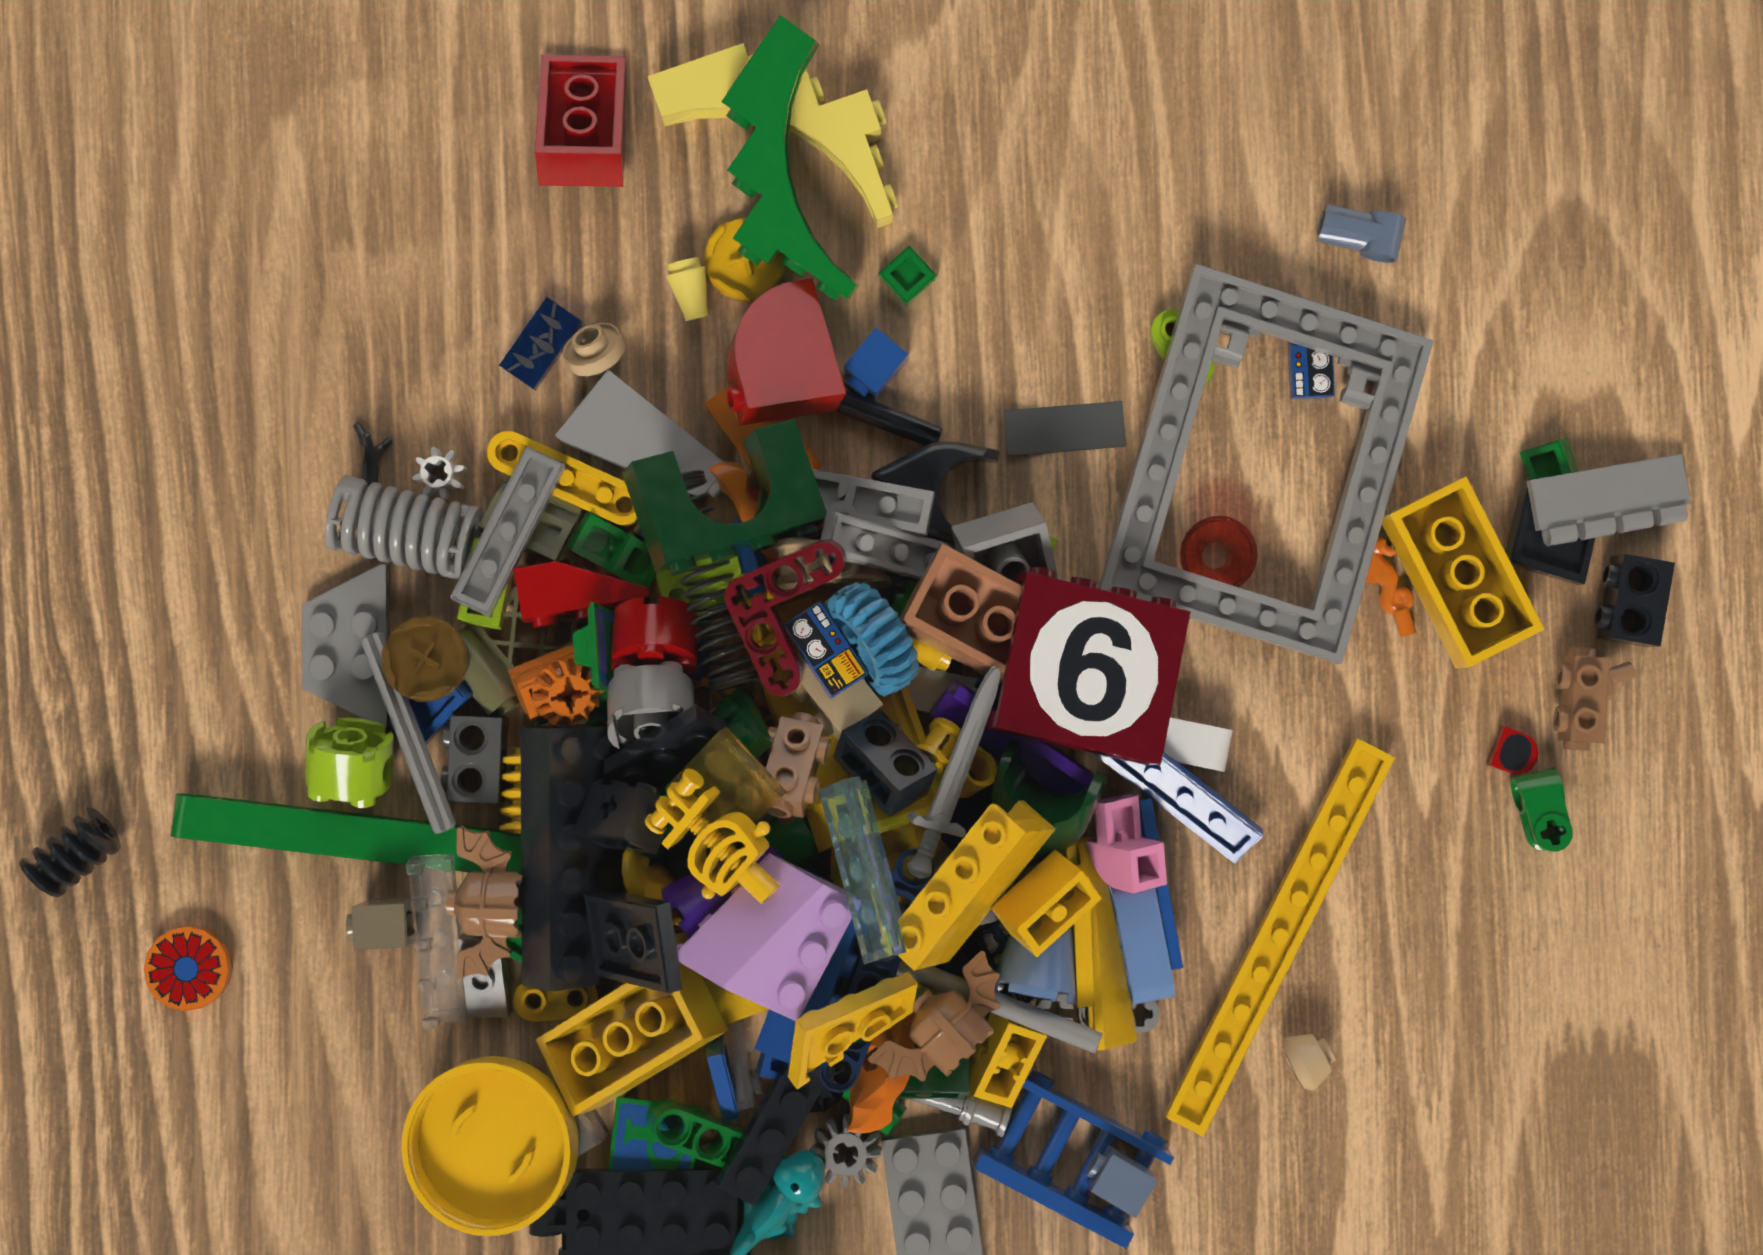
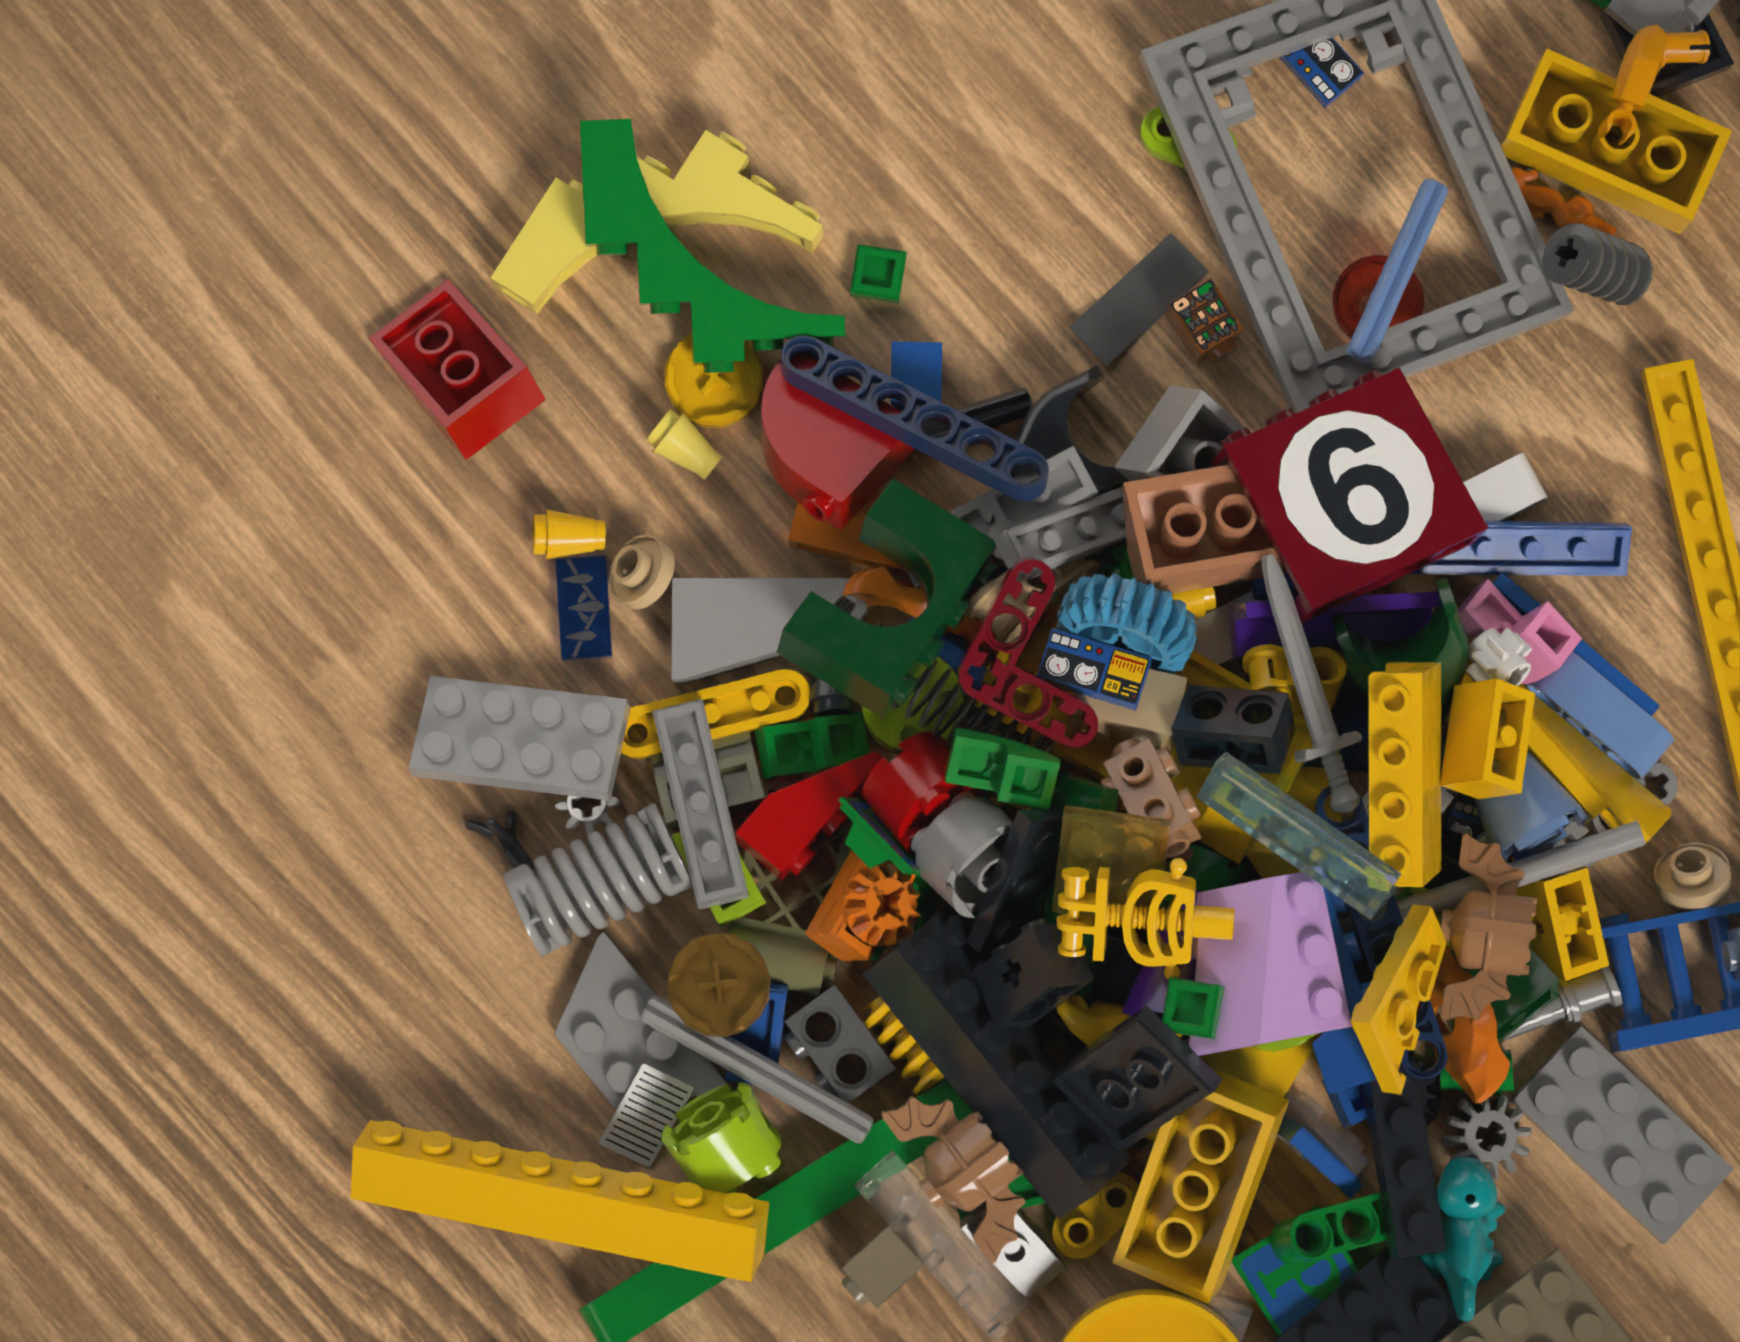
camera: 40 degrees left, 5 degrees down
none -> yellow brick [350,1120,769,1282]
none -> light grey plate [408,676,631,801]
none -> yellow cone [532,509,606,560]
none -> white sticker [599,1064,694,1167]
none -> dark blue beam [781,336,1049,501]
none -> green slope [945,727,1060,810]
none -> green tile [1162,977,1225,1040]
none -> brick [1165,278,1244,365]
none -> medium blue axle [1347,179,1448,364]
none -> white gear [1466,628,1532,686]
none -> dark grey piece [1542,223,1653,305]
none -> light orange arm [1598,25,1710,146]
none -> tan plate [1654,842,1732,910]

